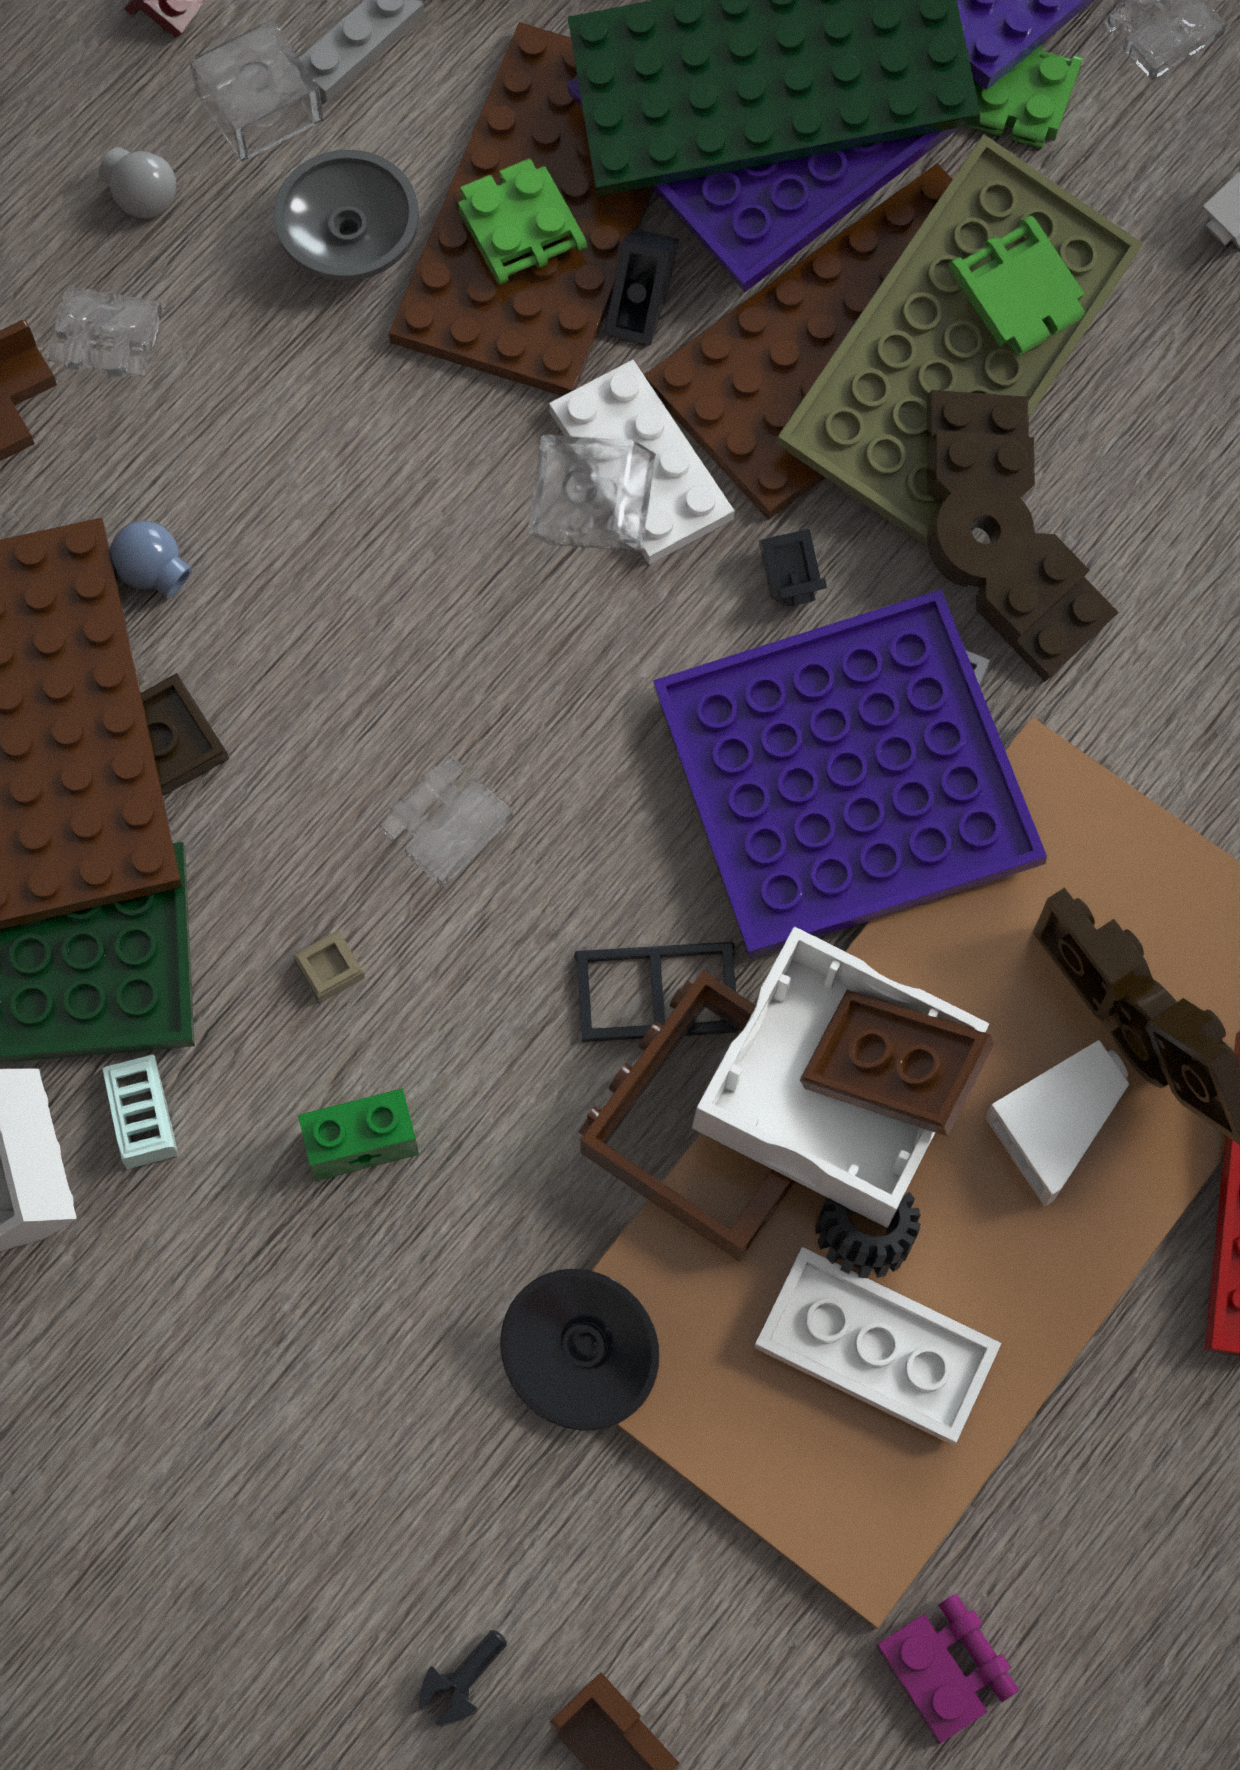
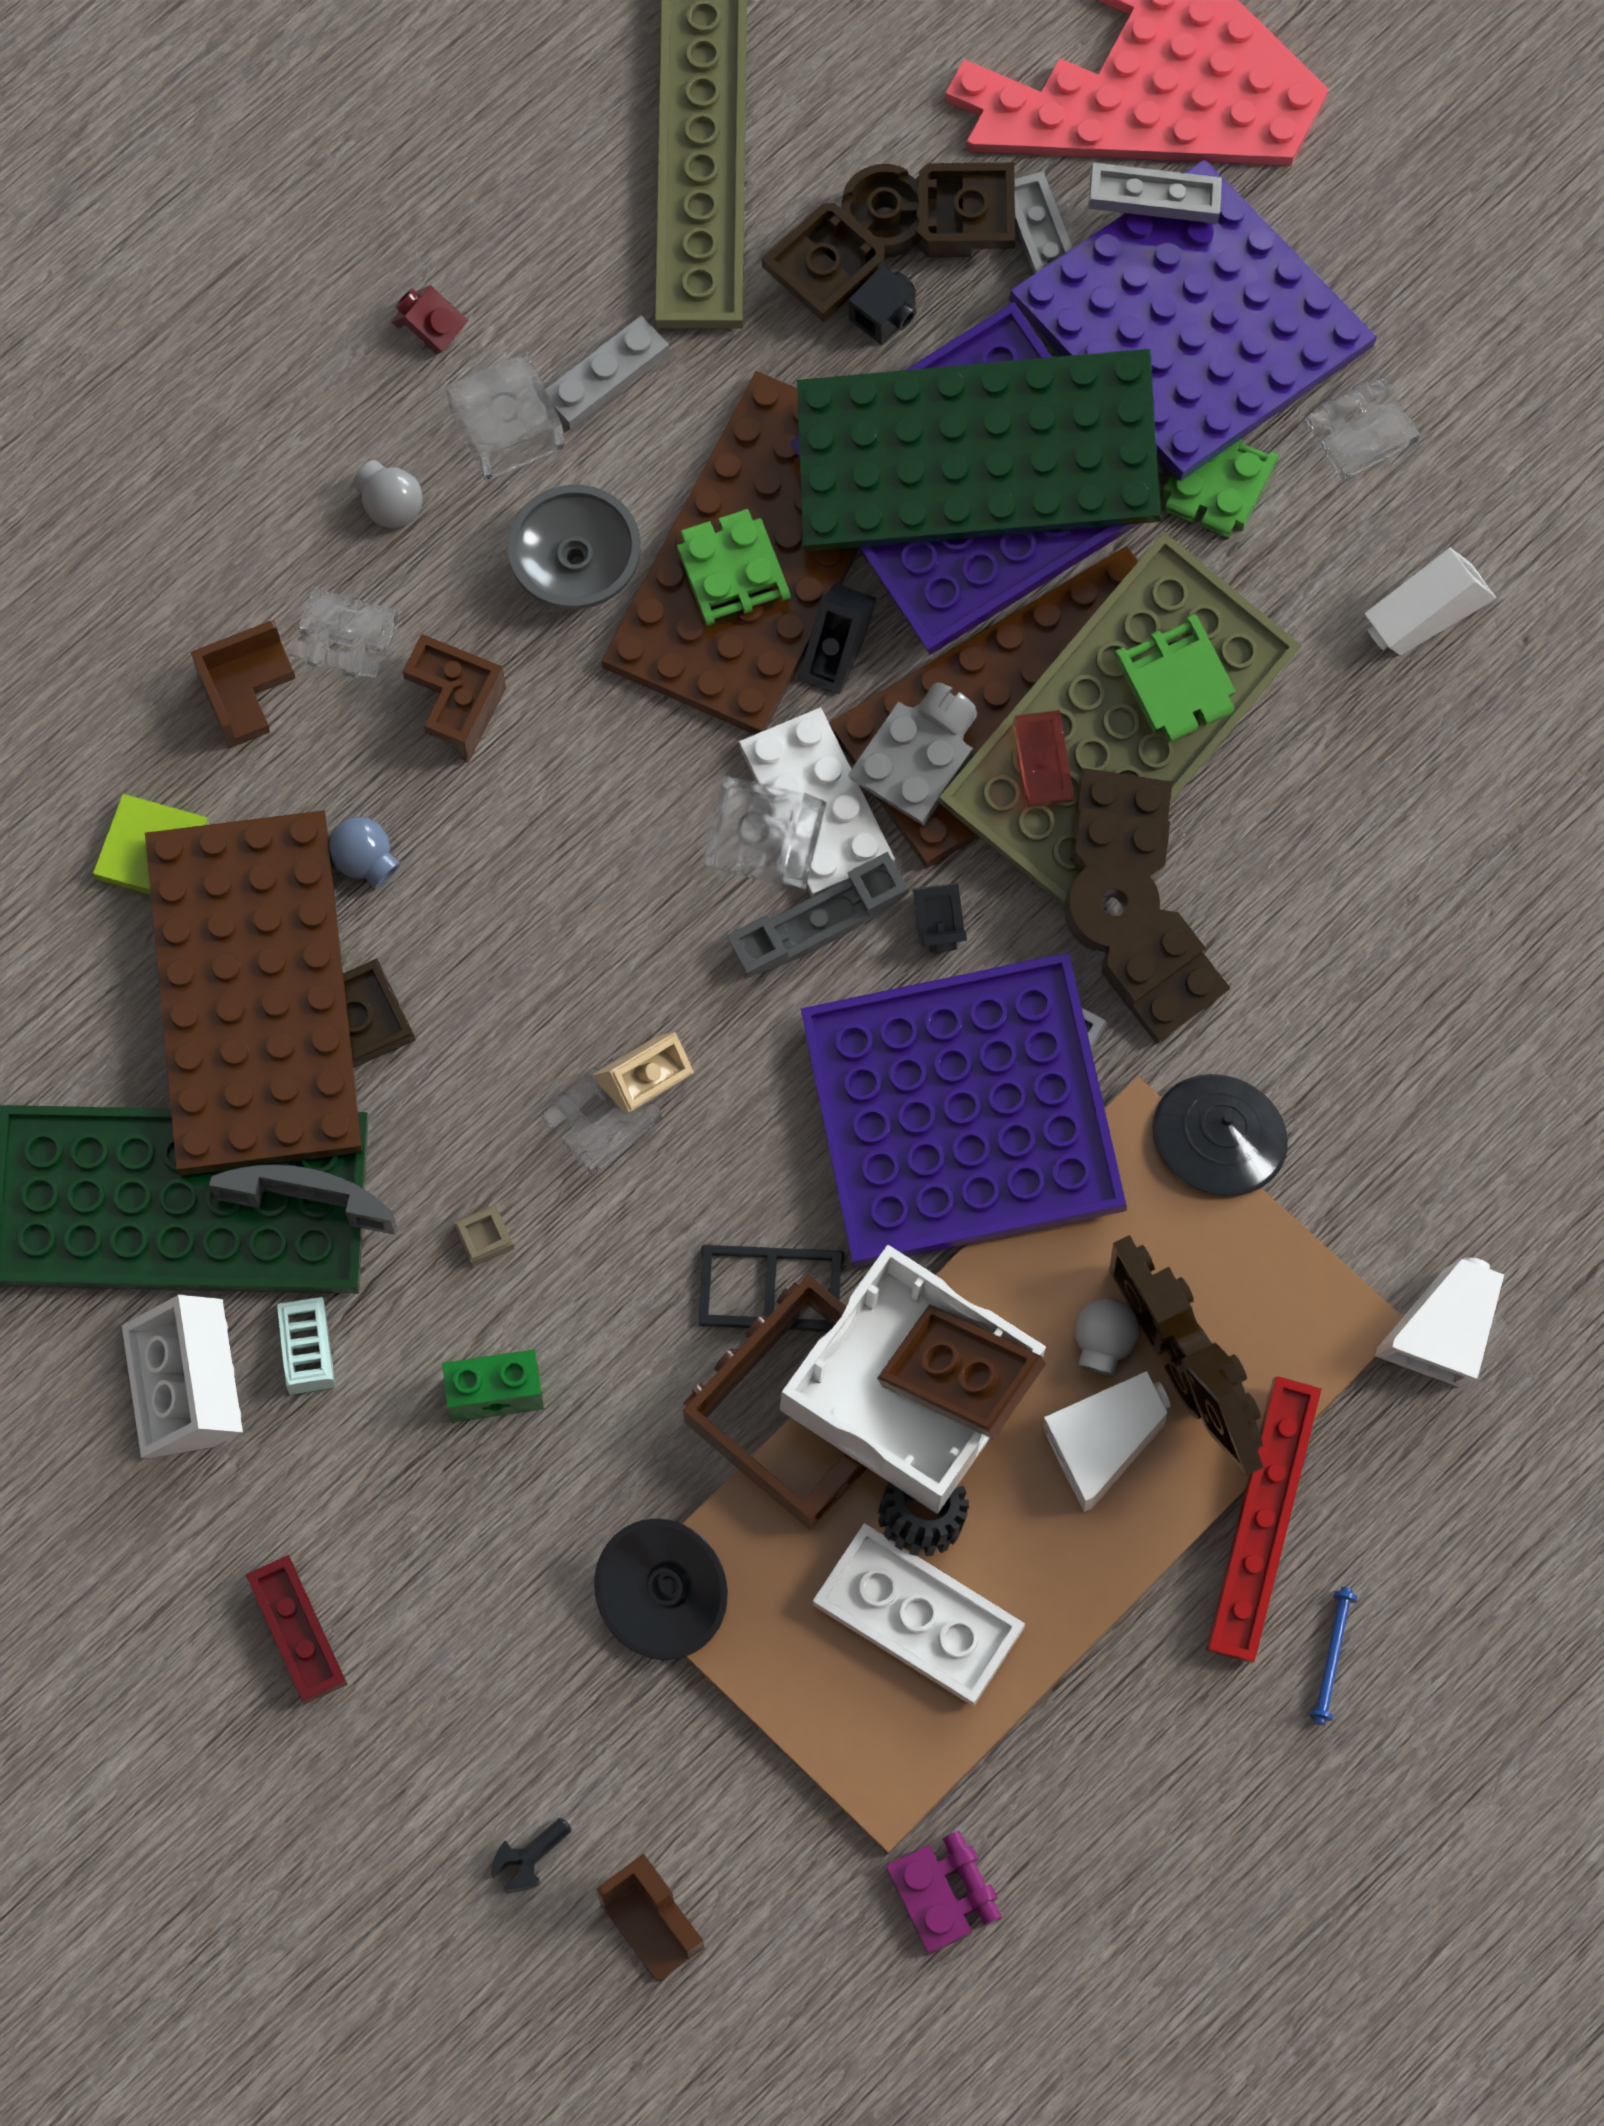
camera: 10 degrees right, 0 degrees up
none -> dark grey slope [209,1165,397,1235]
none -> dark red plate [245,1555,348,1705]
none -> reddish brown panel [402,634,506,762]
none -> tan slope [593,1032,694,1113]
none -> dark grey slope [727,852,909,976]
none -> light grey plate [848,682,977,826]
none -> clear red plate [1013,710,1074,808]
none -> light grey piece [1075,1298,1140,1377]
none -> black hat [1153,1074,1288,1196]

